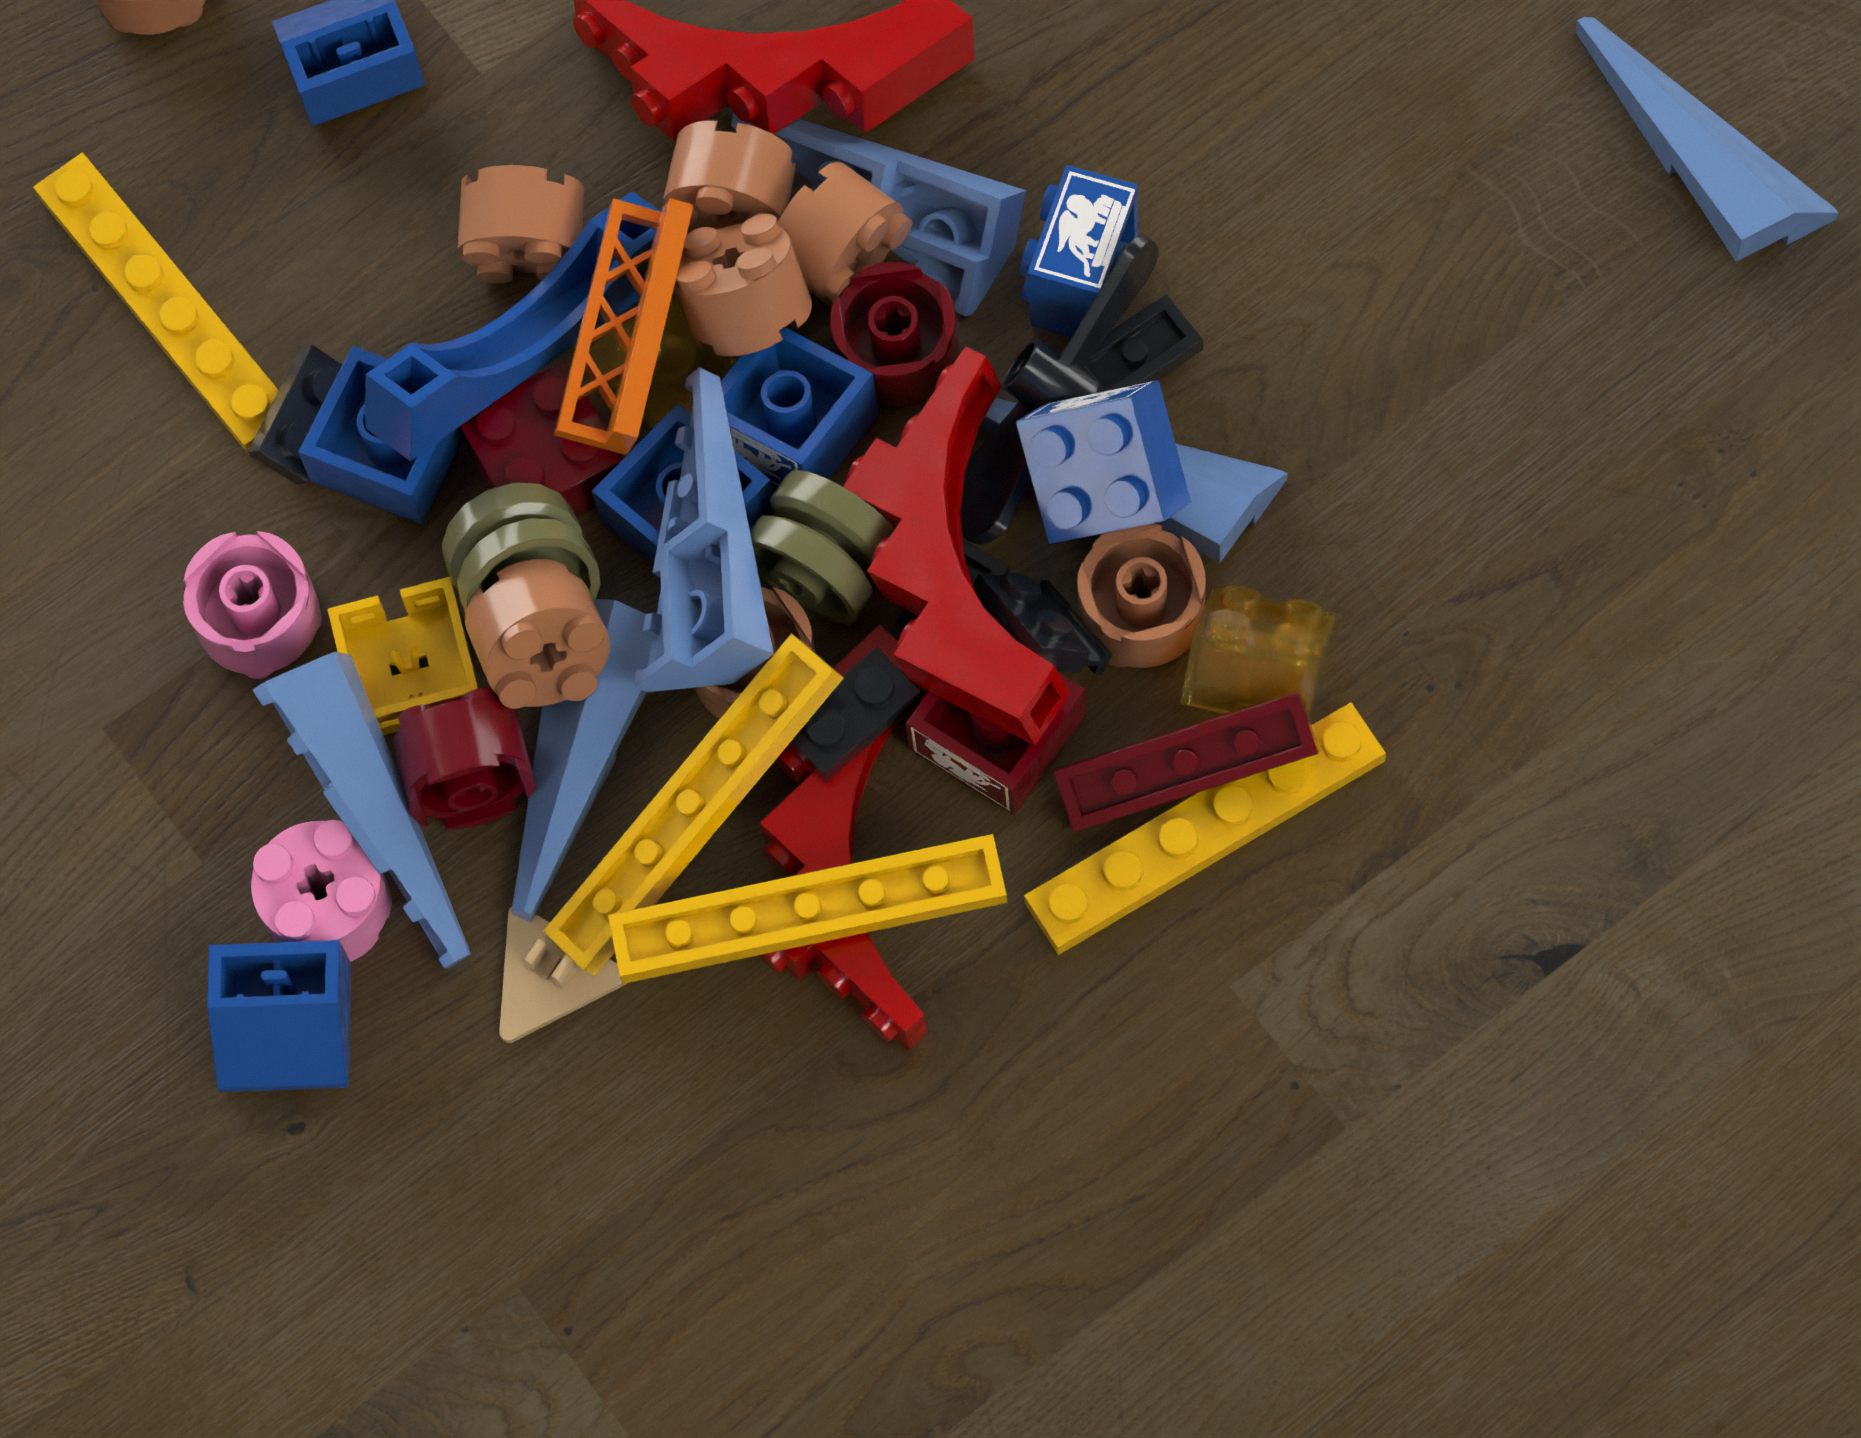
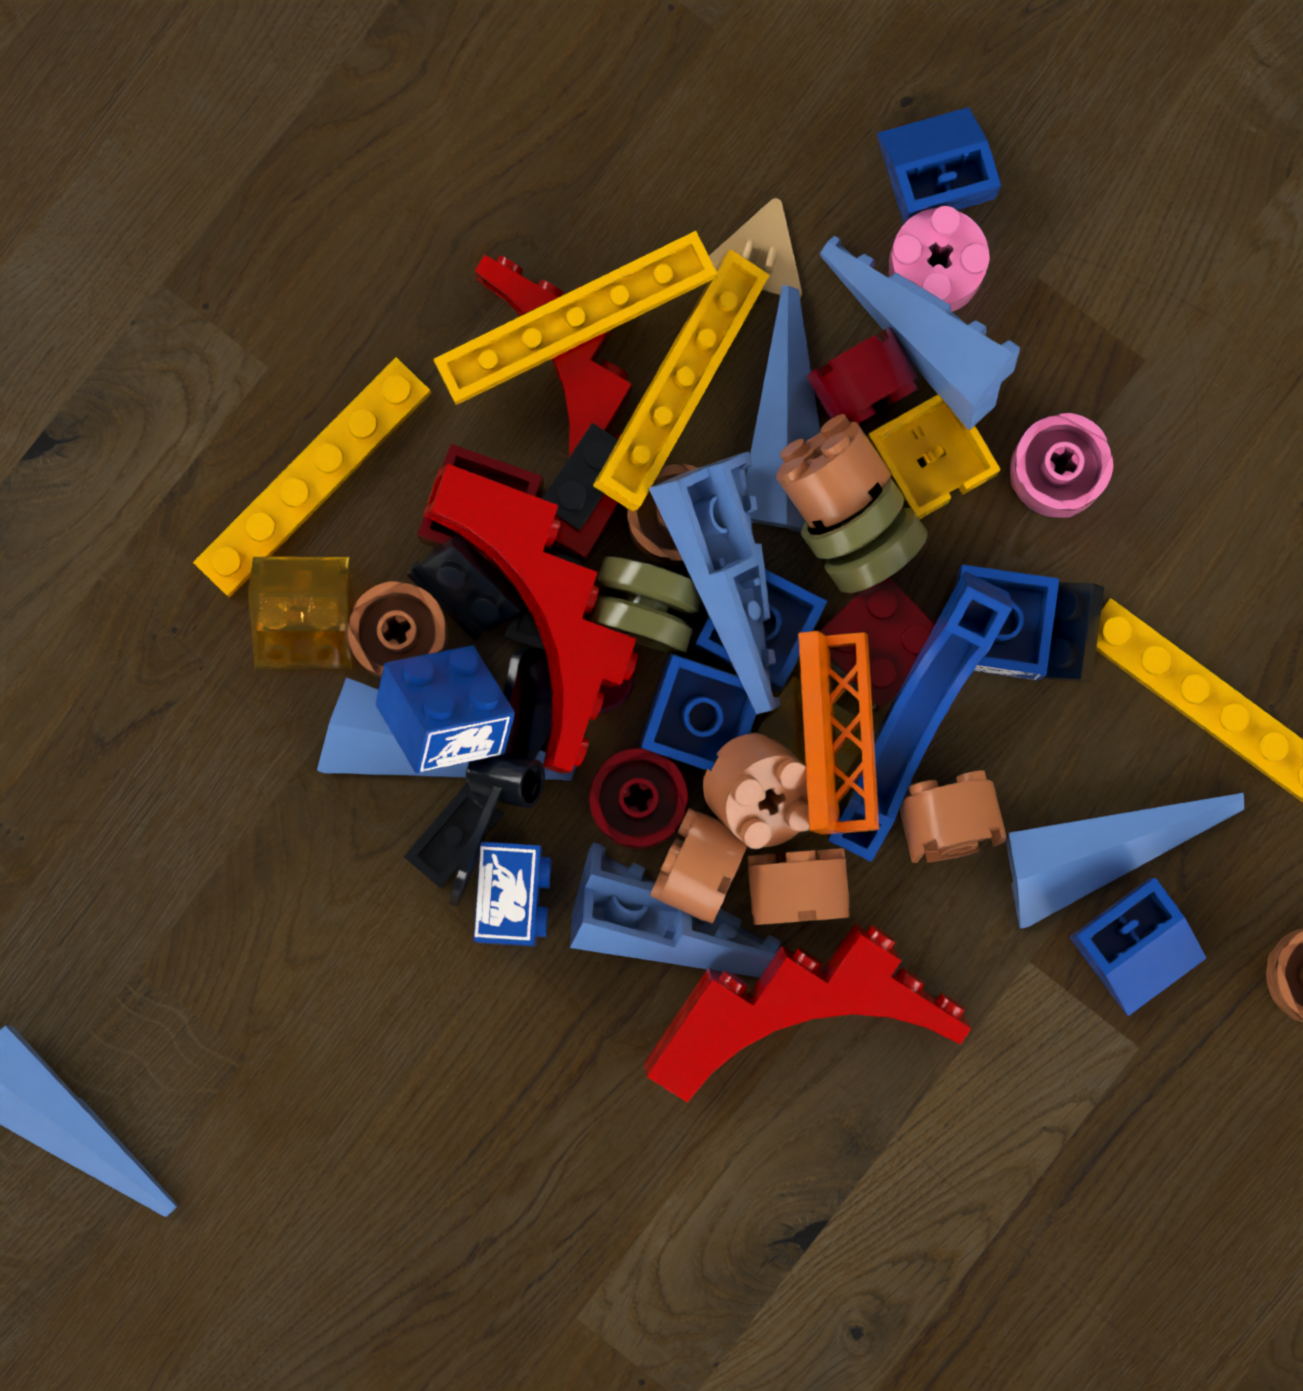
camera: 155 degrees right, 15 degrees up
dark red plate [1053,690,1320,832] -> none
none -> medium blue wedge [1005,793,1244,929]

